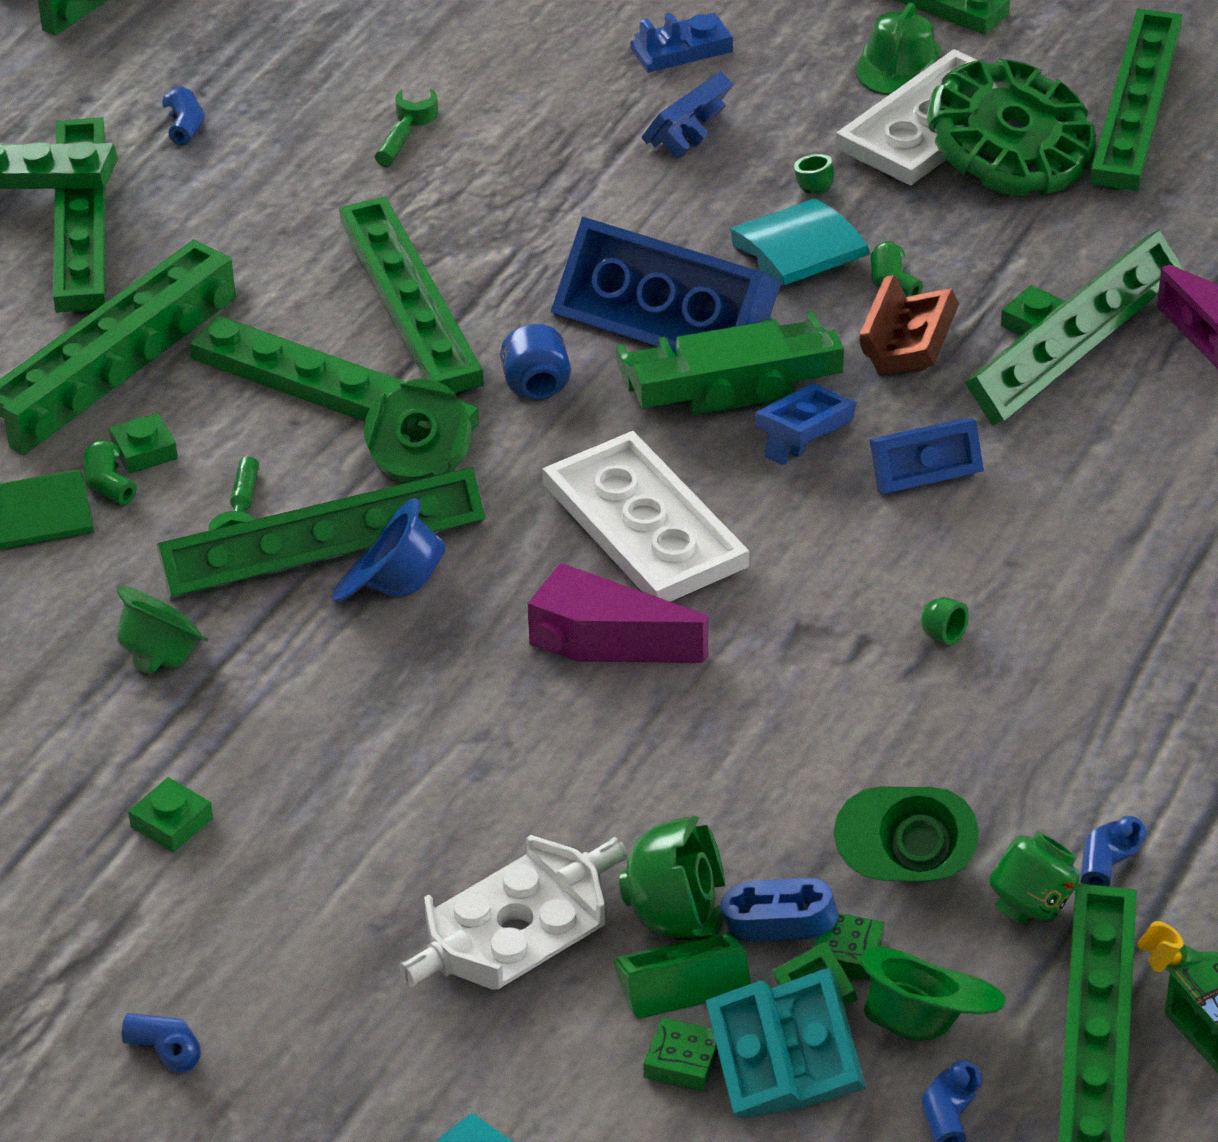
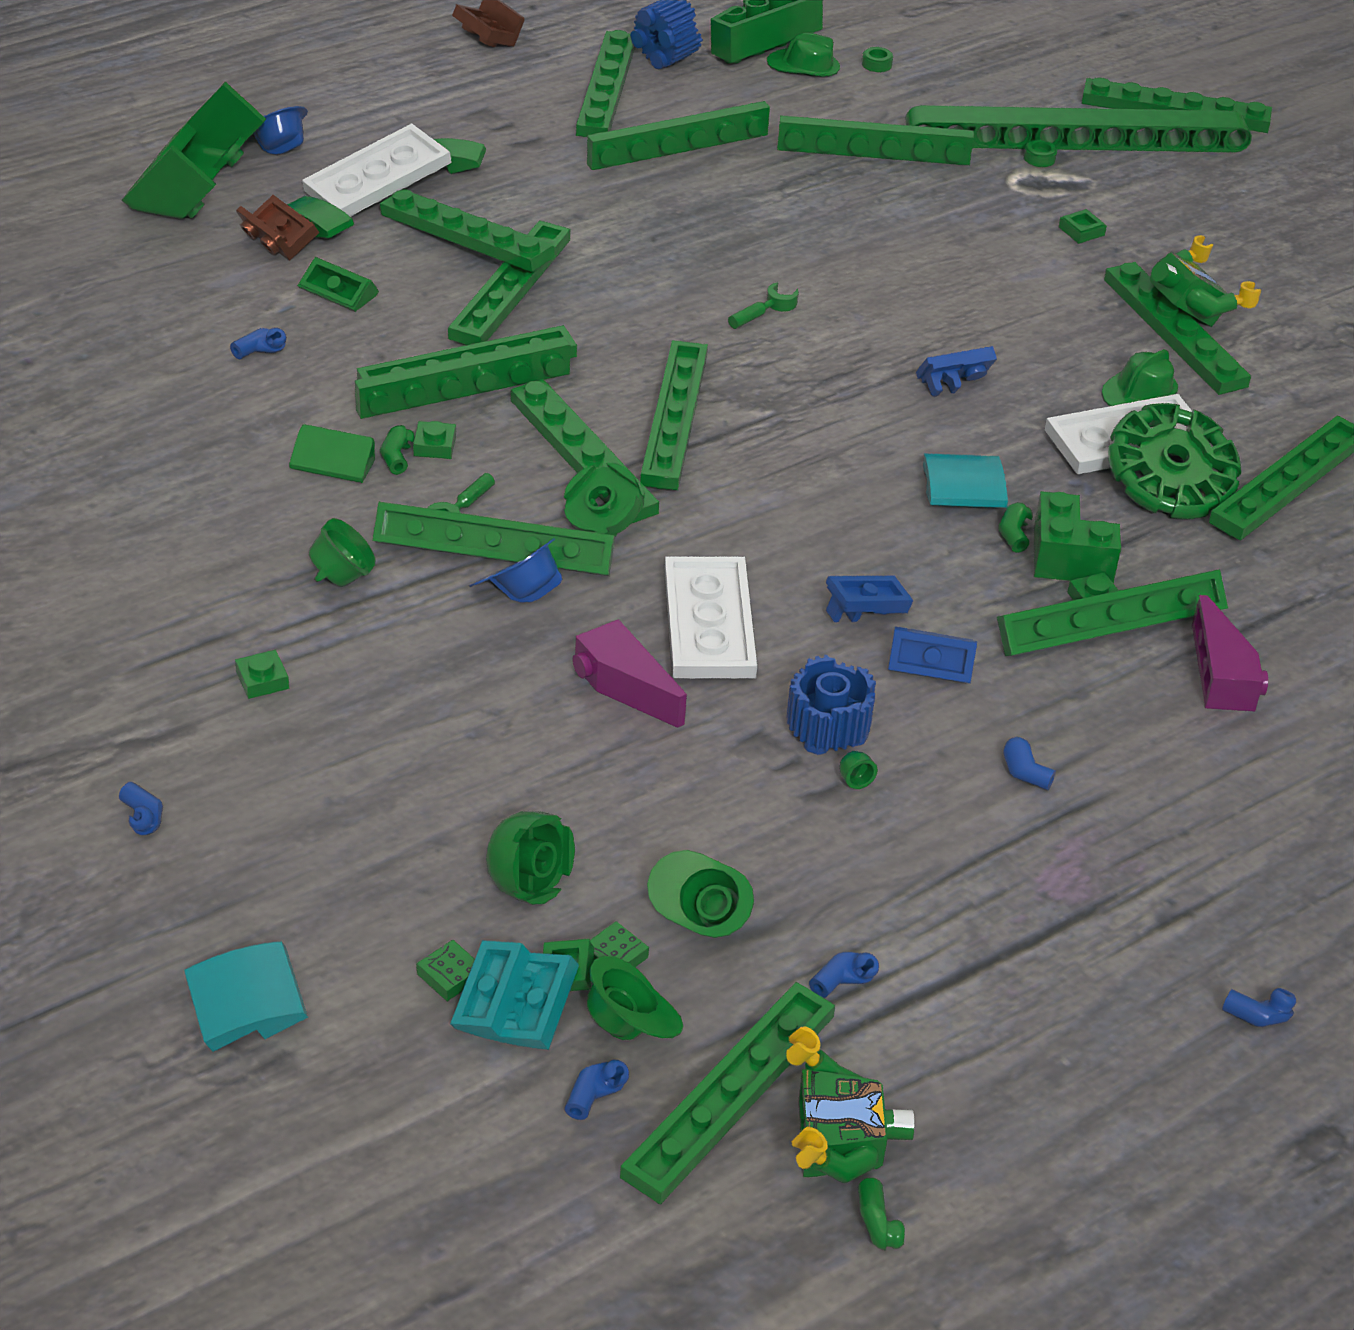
camera: 25 degrees right, 0 degrees up
blue arm [162,87,205,146] -> none
white plate [398,835,628,990] -> none
blue head [500,324,571,400] -> none
blue slope [550,216,782,352] -> none
green slope [613,931,751,1018] -> none
green bracket [616,311,844,415] -> none
blue plate [630,13,733,73] -> none
blue beam [721,878,839,941] -> none
green hinge [794,154,834,195] -> none
copper bracket [859,275,959,376] -> none
green head [989,831,1080,925] -> none
none -> blue brick [786,655,876,755]
none -> blue arm [1003,737,1056,790]
none -> green brick [1034,491,1121,583]

